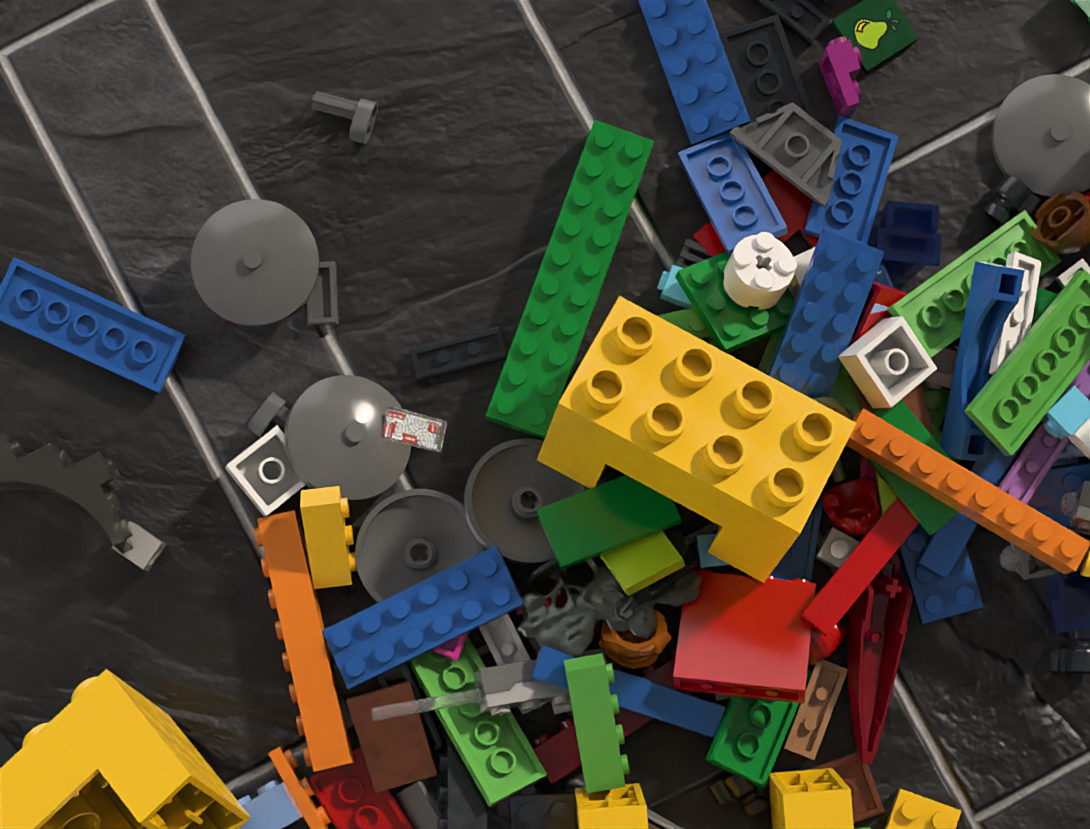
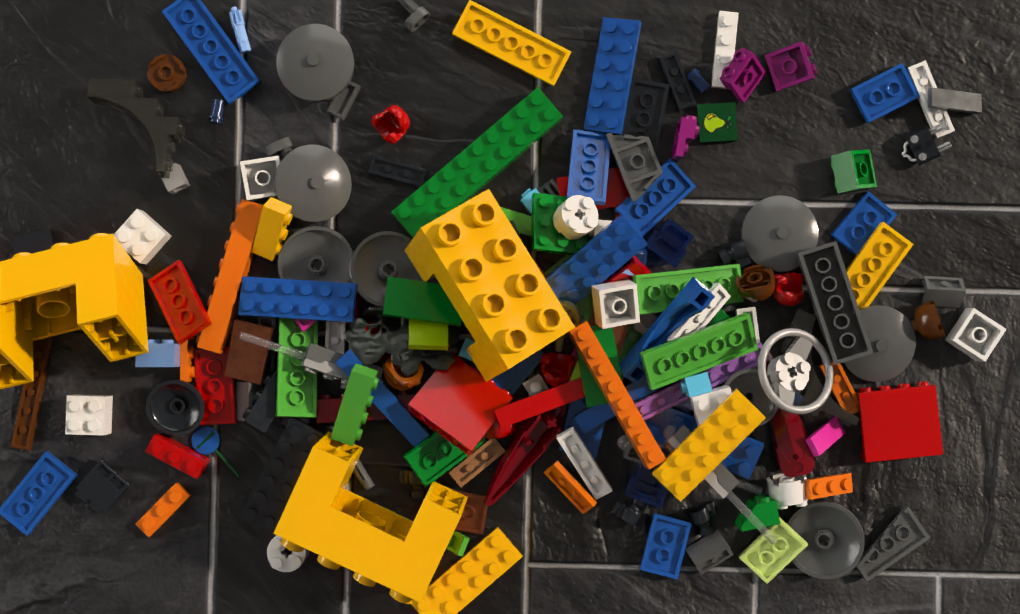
camera: 35 degrees right, 5 degrees up
clear tile [381,407,447,452] -> none
none -> white brick [114,209,172,265]
none -> reddish brown tile [147,54,186,93]
none -> red tile [148,260,212,344]
none -> dark blue pin [208,99,225,125]
none -> light blue piece [229,7,251,53]
none -> red hair [371,105,410,144]
none -> yellow plate [452,0,571,87]
none -> orange plate [543,460,597,514]
none -> white plate [556,427,612,500]

